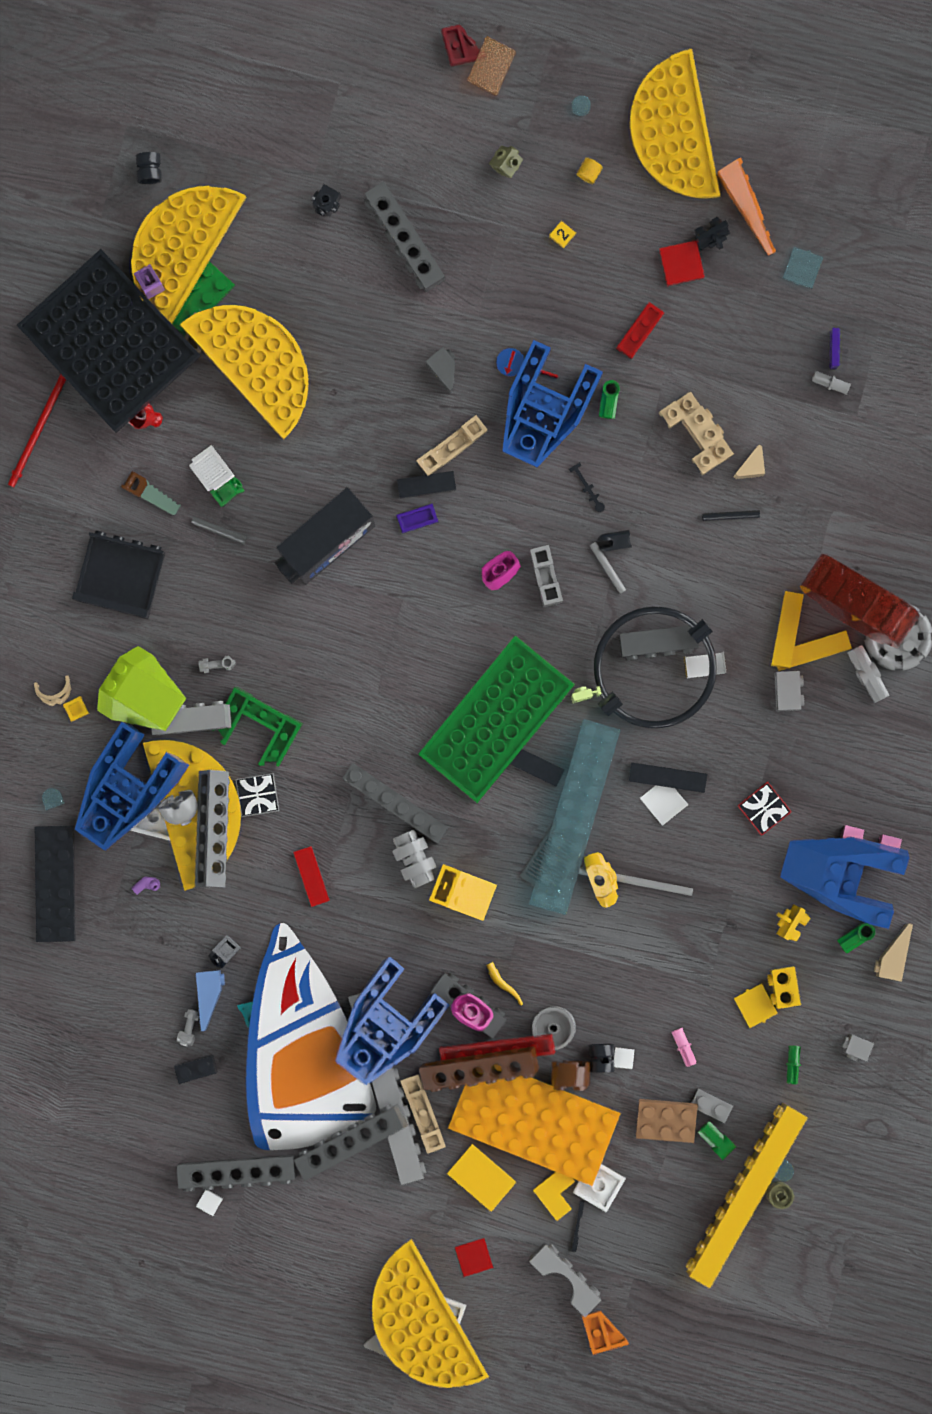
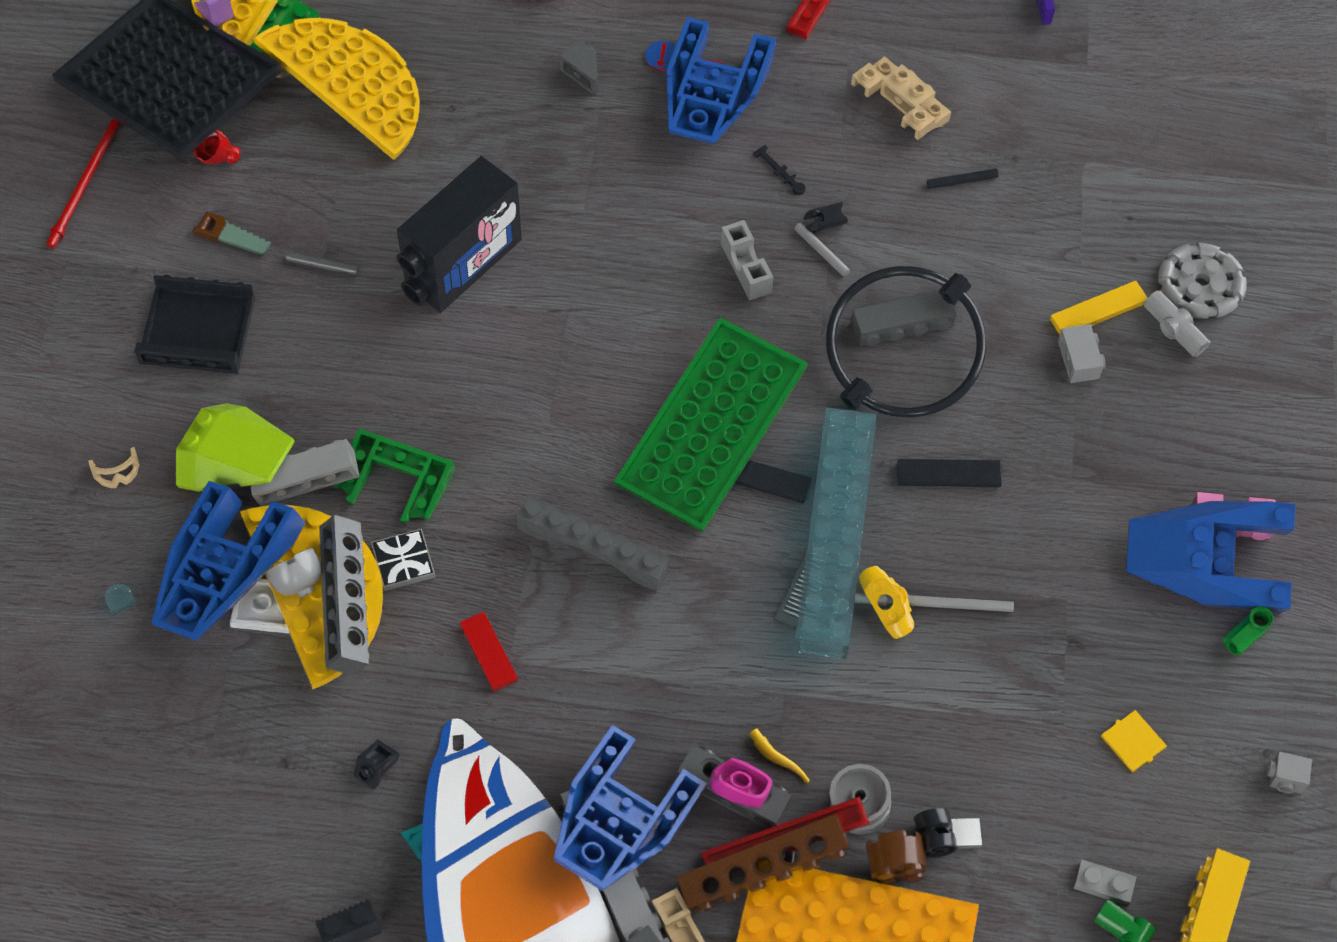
camera: 10 degrees left, 25 degrees down
black plate [35,826,76,942] -> none
yellow tile [63,696,89,722] -> none
medium lavender arm [131,876,160,895] -> none
light grey bar [177,1009,200,1046] -> none
white window [189,445,234,491] -> none
medium blue slope [196,970,225,1031] -> none
light grey bar [199,656,236,673] -> none
green bracket [210,477,244,507] -> none
light grey piece [392,830,437,888] -> none
dark purple tile [396,503,438,534] -> none
black tile [397,471,456,499] -> none
tan slope [416,415,488,476] -> none
yellow slope [429,864,497,921] -> none
dark pink piece [482,551,521,590] -> none
yellowish green plate [571,686,601,703] -> none
green piece [598,380,620,419] -> none
medium nougat plate [636,1099,698,1143] -> none
white sticker [640,786,688,826] -> none
bright pink axle [671,1028,696,1067] -> none
white sticker [684,651,726,678] -> none
tan slope [734,445,765,479] -> none
tile [738,782,792,836] -> none
yellow brick [767,966,801,1009] -> none
yellow tile [771,591,804,669] -> none
yellow hips [776,904,810,941] -> none
green axle [786,1046,801,1085] -> none
clear red brick [800,554,920,649] -> none
light grey axle [812,371,851,395] -> none
tan slope [874,923,913,982] -> none

